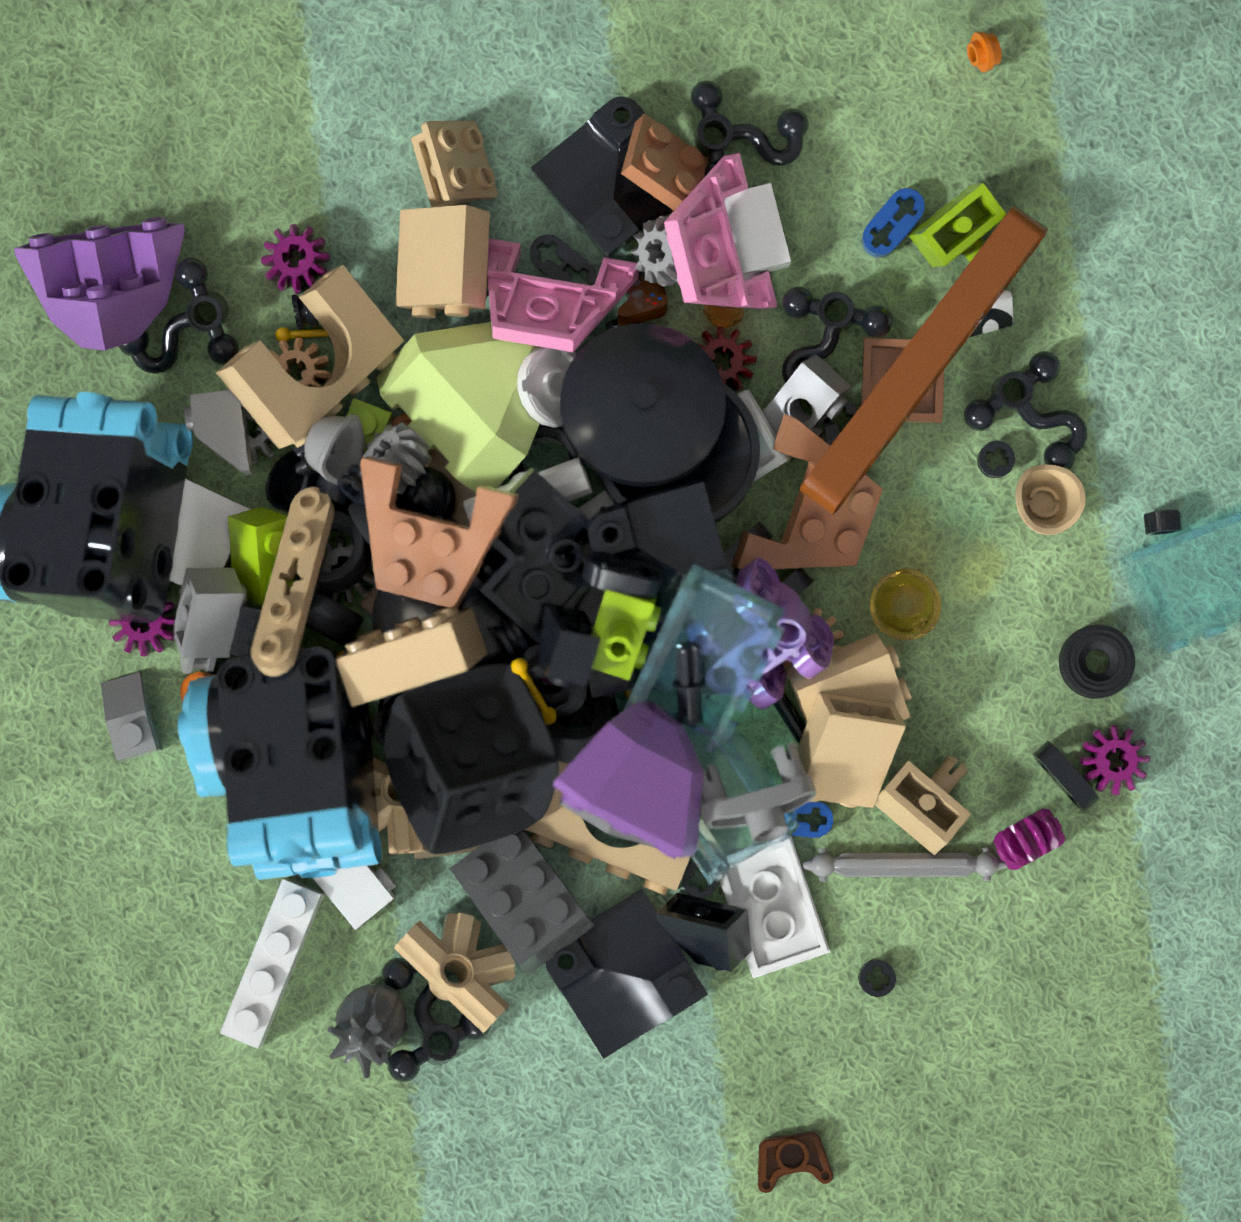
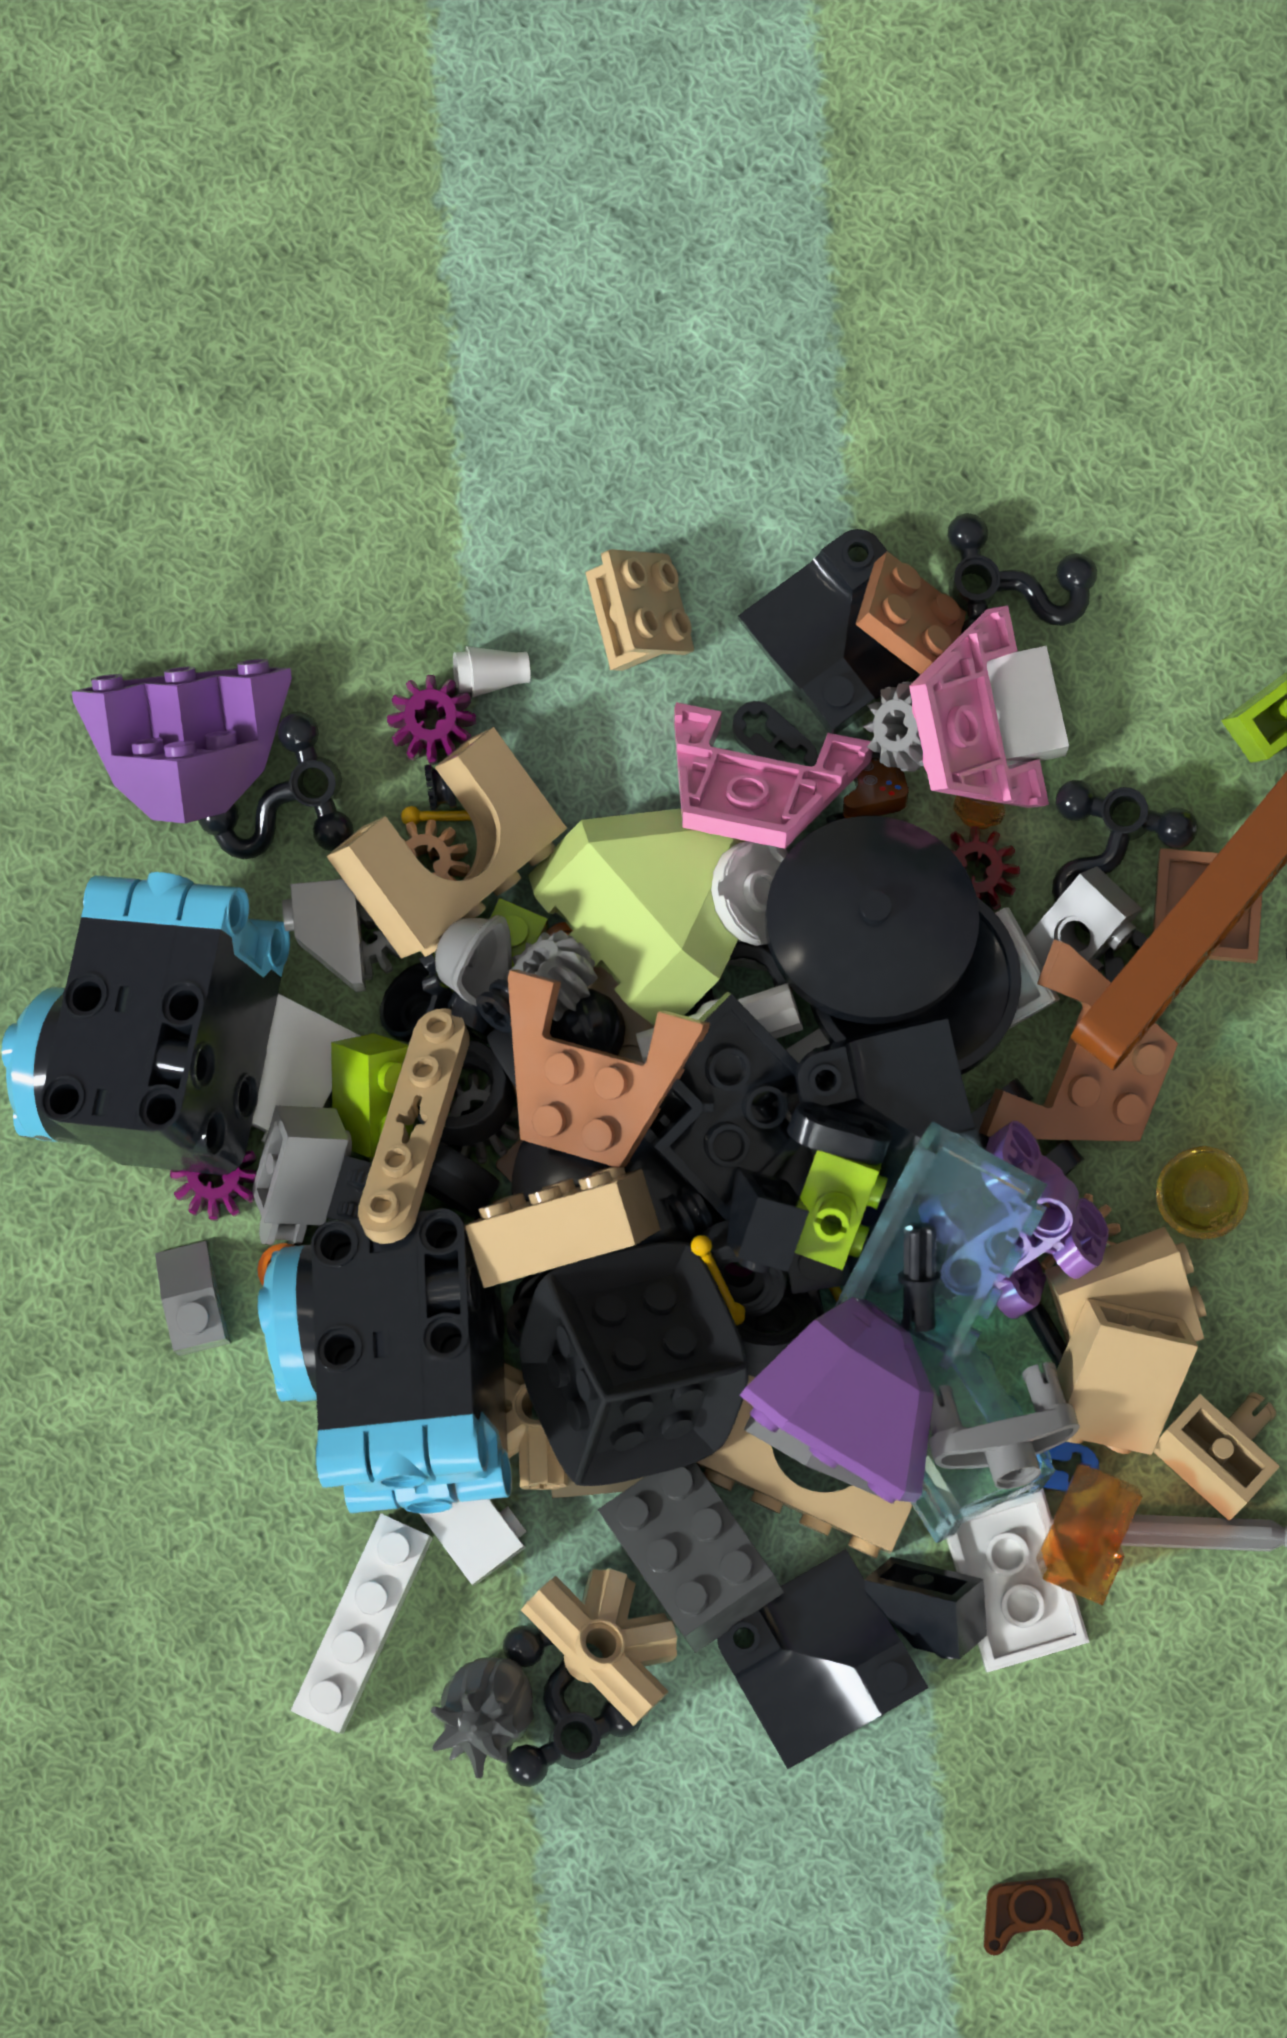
camera: 10 degrees right, 5 degrees down
tan brick [396,205,490,319] -> none
black bush [682,861,718,898] -> none
black bush [858,959,896,997] -> none
blue beam [862,188,925,258] -> none
none -> white cone [453,646,531,698]
none -> clear orange panel [1036,1463,1142,1606]

